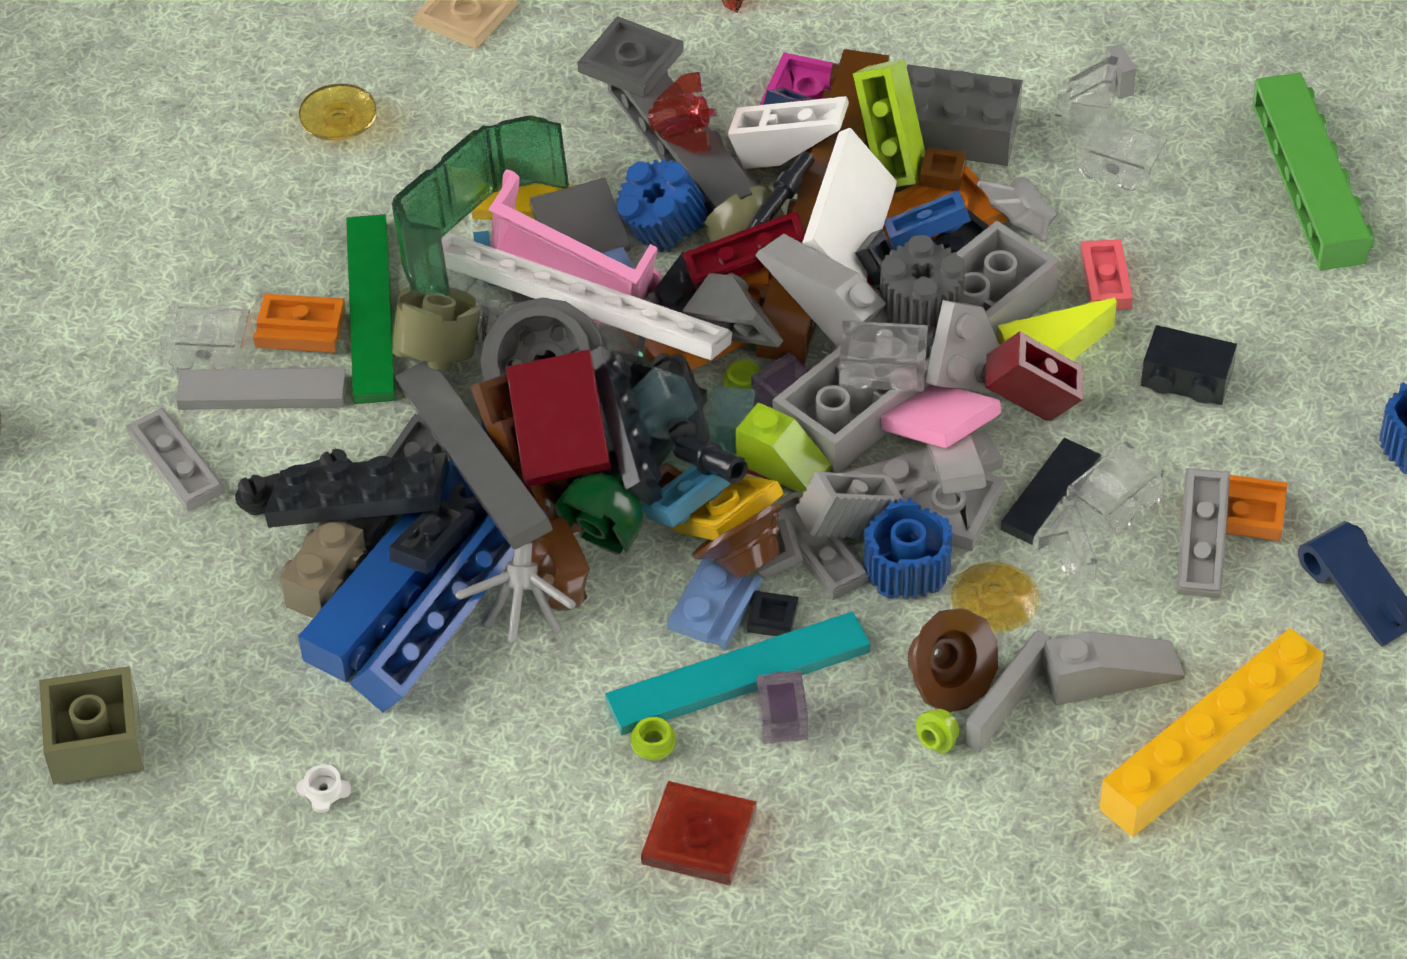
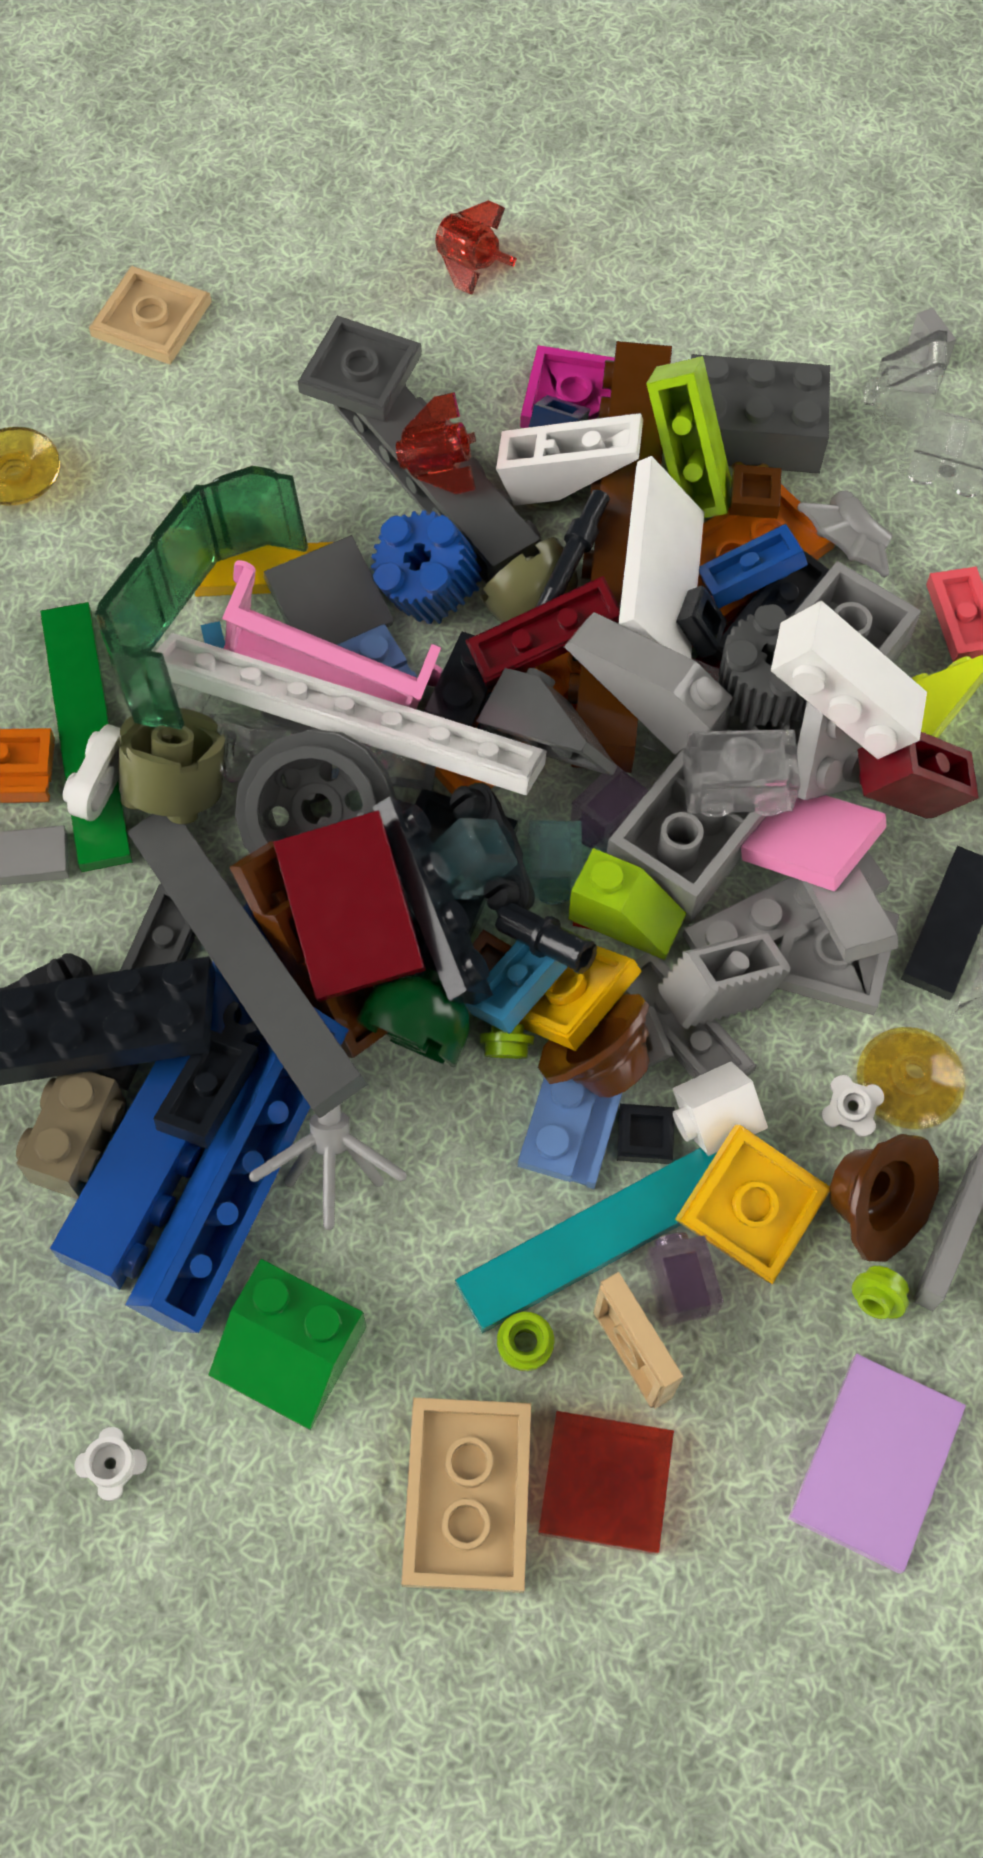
camera: 10 degrees left, 15 degrees up
reddish brown piece [531,515,590,611] -> none
lime plate [723,360,765,399] -> none
blue brick [864,498,953,599] -> none
none -> white plate [63,724,120,821]
none -> green slope [208,1259,367,1430]
none -> tan plate [401,1397,531,1593]
none -> lime plate [480,1024,534,1059]
none -> tan tile [593,1272,684,1409]
none -> white brick [672,1061,768,1156]
none -> yellow tile [675,1125,830,1284]
none -> white brick [771,600,927,759]
none -> lavender tile [788,1353,966,1574]
none -> white plate [822,1075,884,1137]

